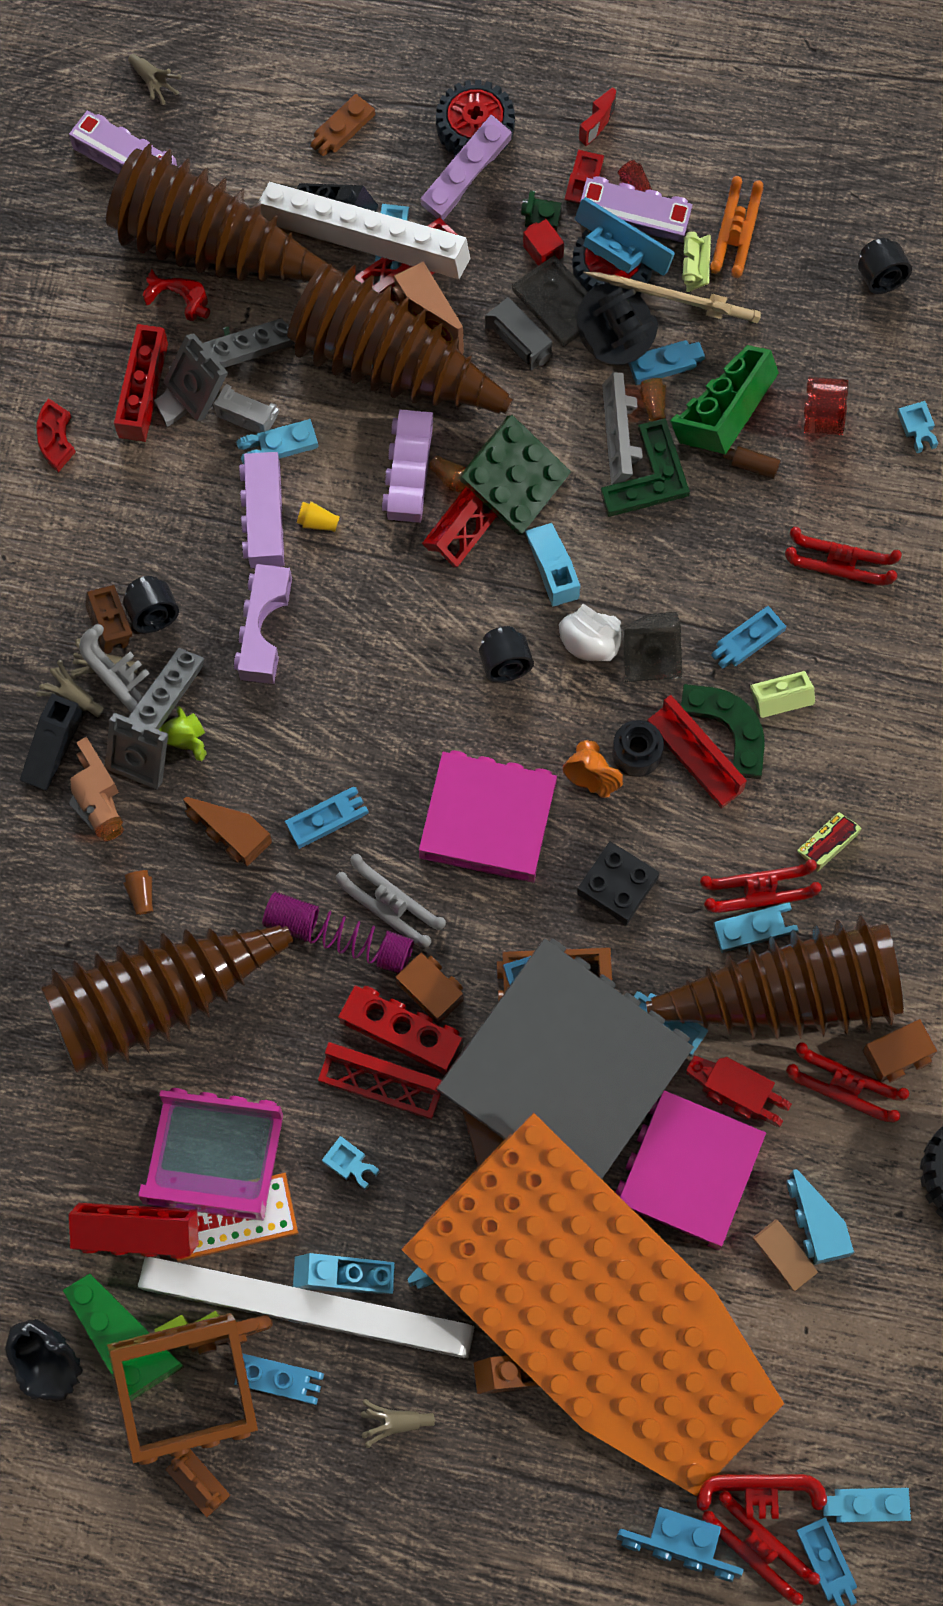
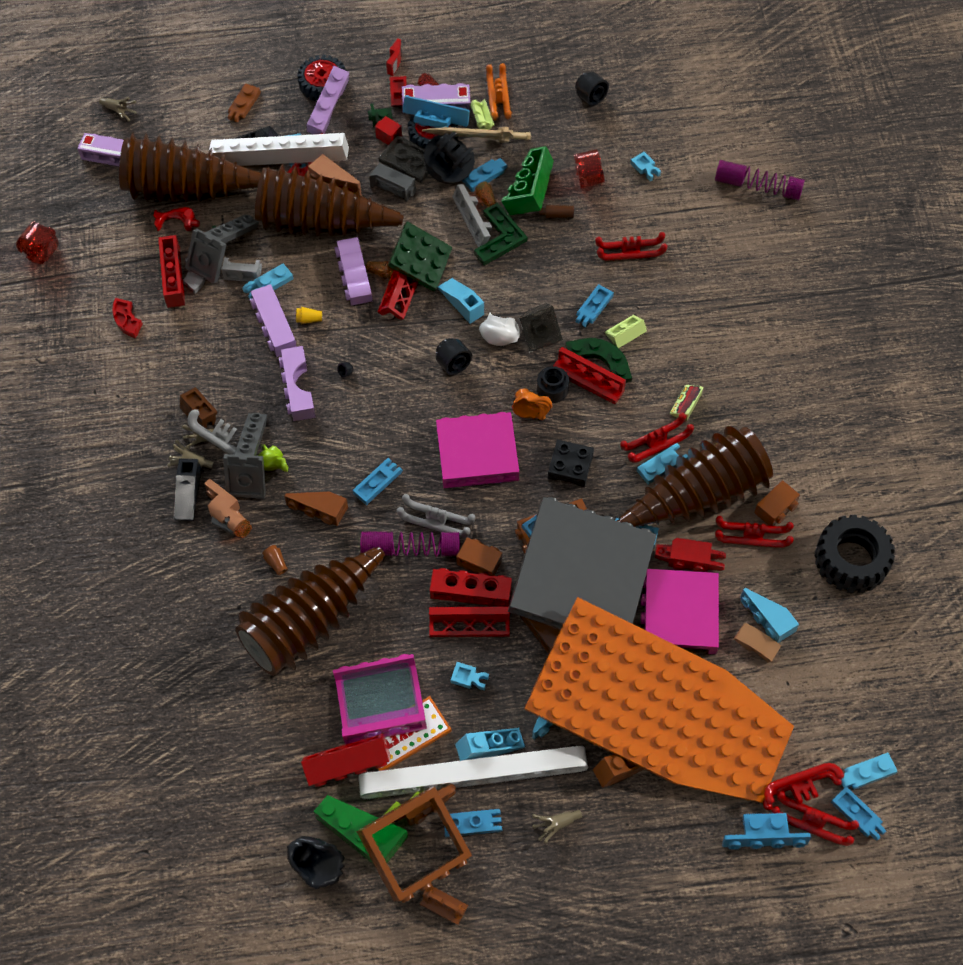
camera: 20 degrees left, 10 degrees down
black piece [123,576,179,633] -> none
none -> black hinge [337,362,354,377]

